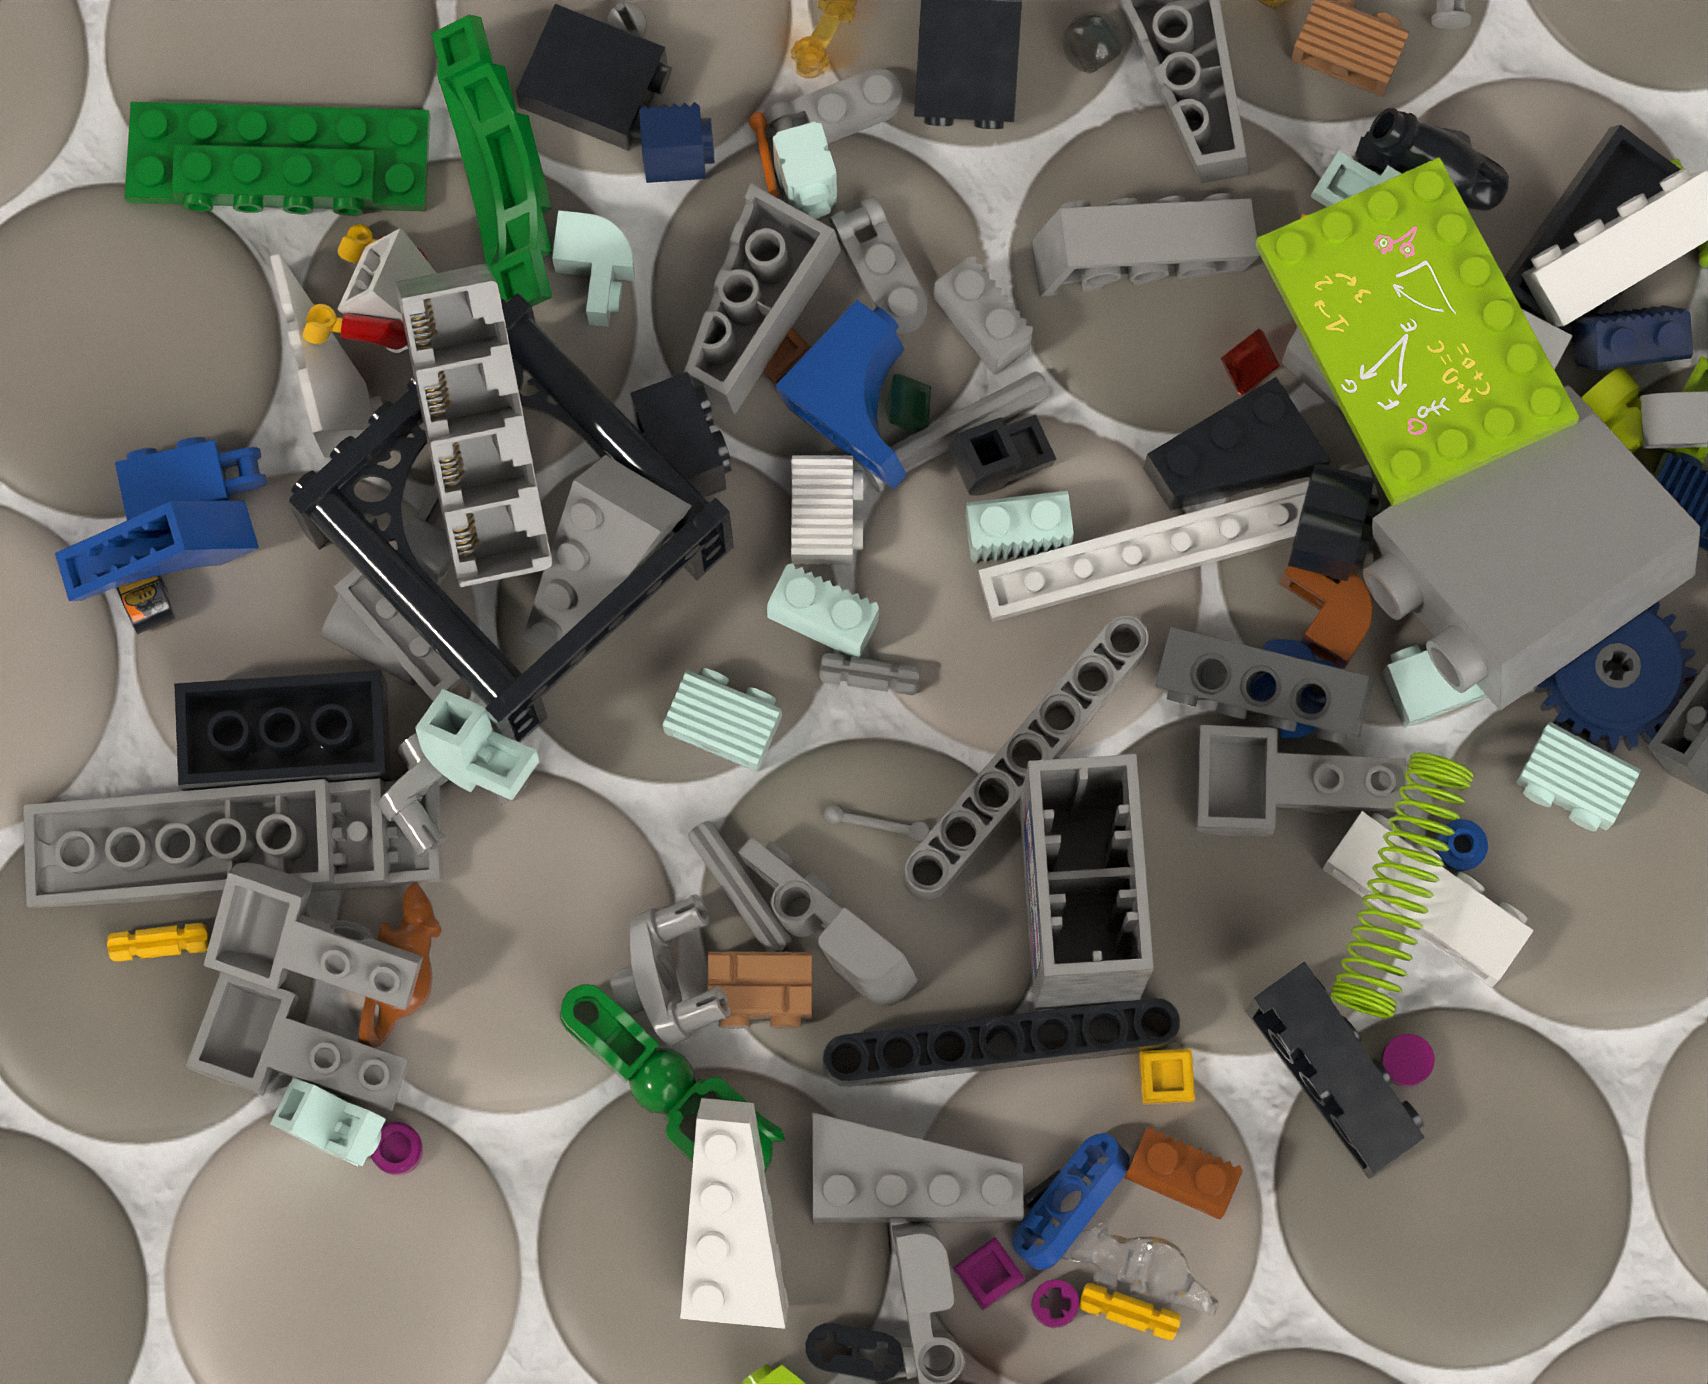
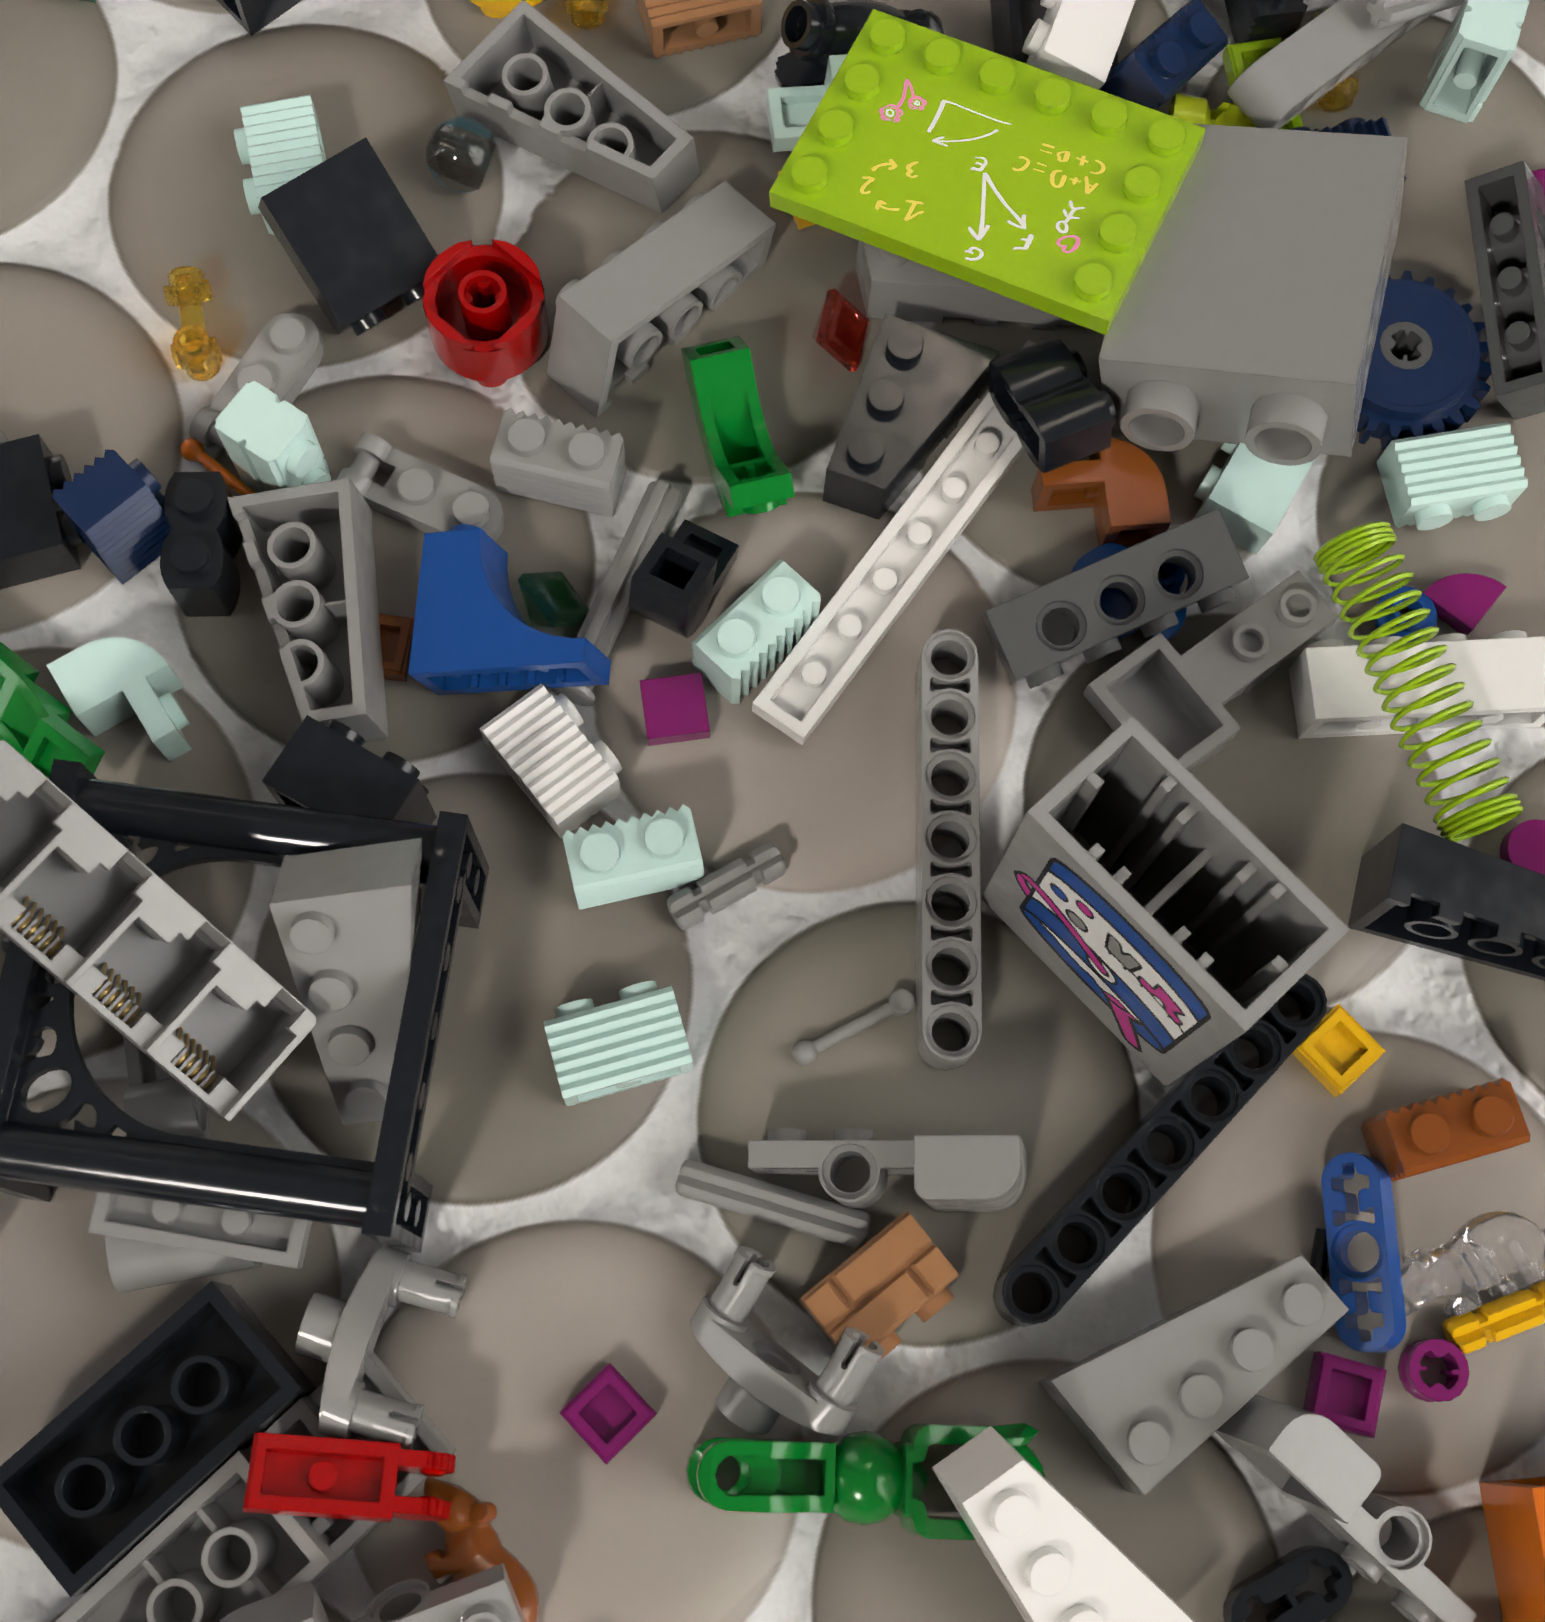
camera: 45 degrees left, 5 degrees down
light aqua brick [415,689,539,800] -> none
none -> black brick [160,472,243,617]
none -> red hinge [243,1432,456,1522]
none -> red brick [423,239,550,388]
none -> magenta tile [559,1363,657,1464]
none -> magenta tile [639,673,710,746]
none -> green arch [681,336,795,517]
none -> magenta tile [1423,573,1507,636]

